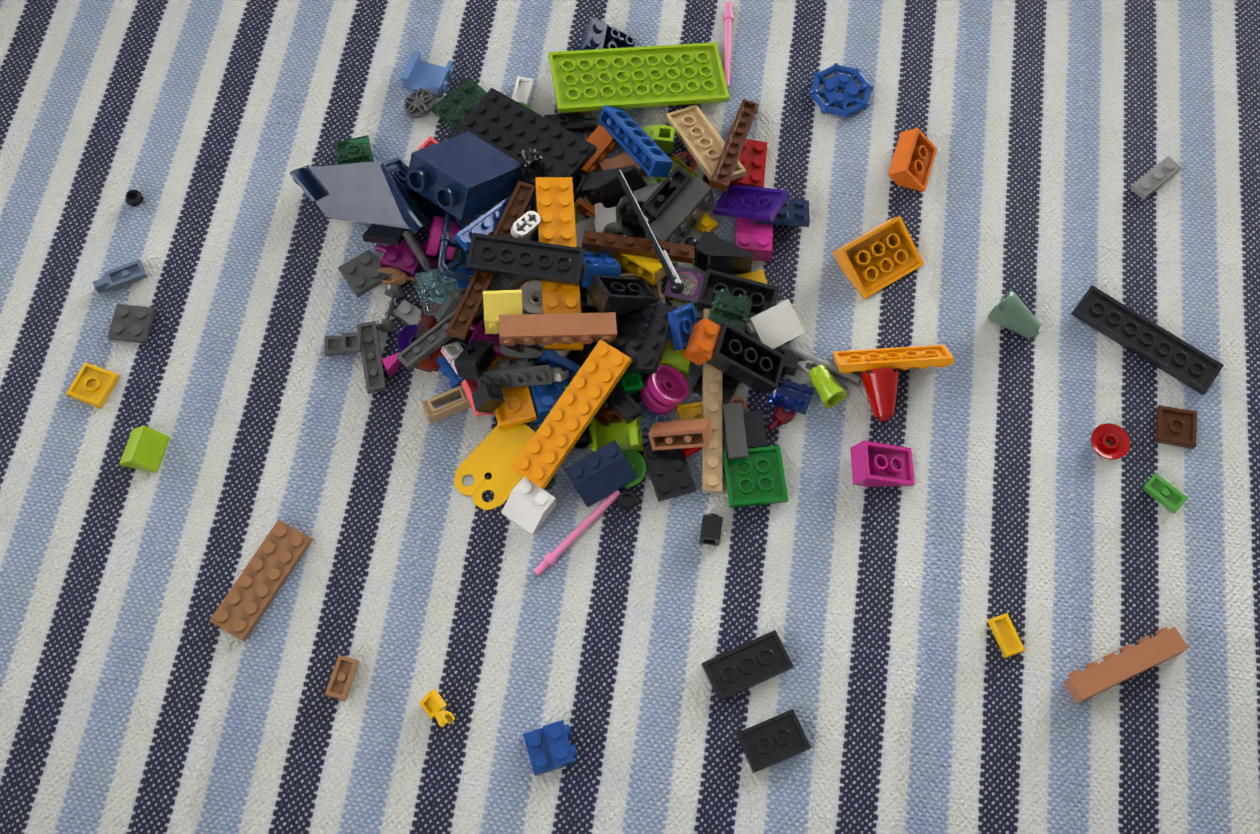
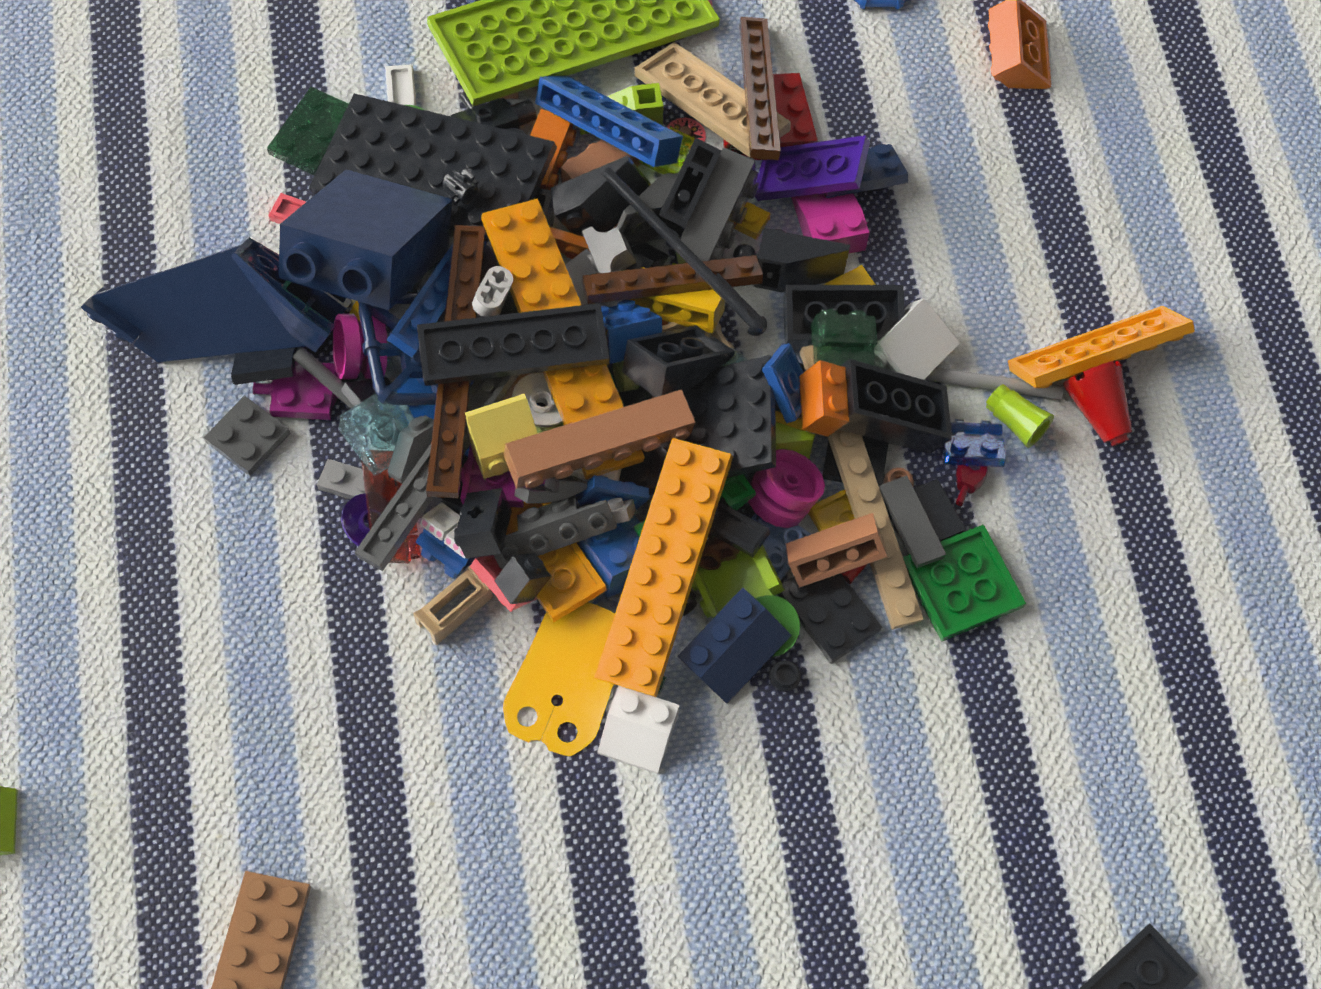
camera: 20 degrees left, 0 degrees up
dark grey slope [324,333,362,356] -> none
clear green plate [334,135,374,164] -> none
dark grey plate [357,321,387,394] -> none
dark grey wheel [376,285,404,333] -> none
medium nougat hand [378,267,418,286] -> none
dark pink slope [382,352,402,378] -> none
medium blue panel [401,51,455,98] -> none
dark grey wheel [404,88,436,118] -> none
bright pink bar [533,490,621,576] -> none
tile [663,265,706,306] -> none
black brick [699,513,723,546] -> none
black plate [701,630,794,702] -> none
black piece [782,349,814,376] -> none
light orange slope [832,216,924,299] -> none
dark pink slope [850,441,915,487] -> none
sand green cone [987,290,1041,339] -> none

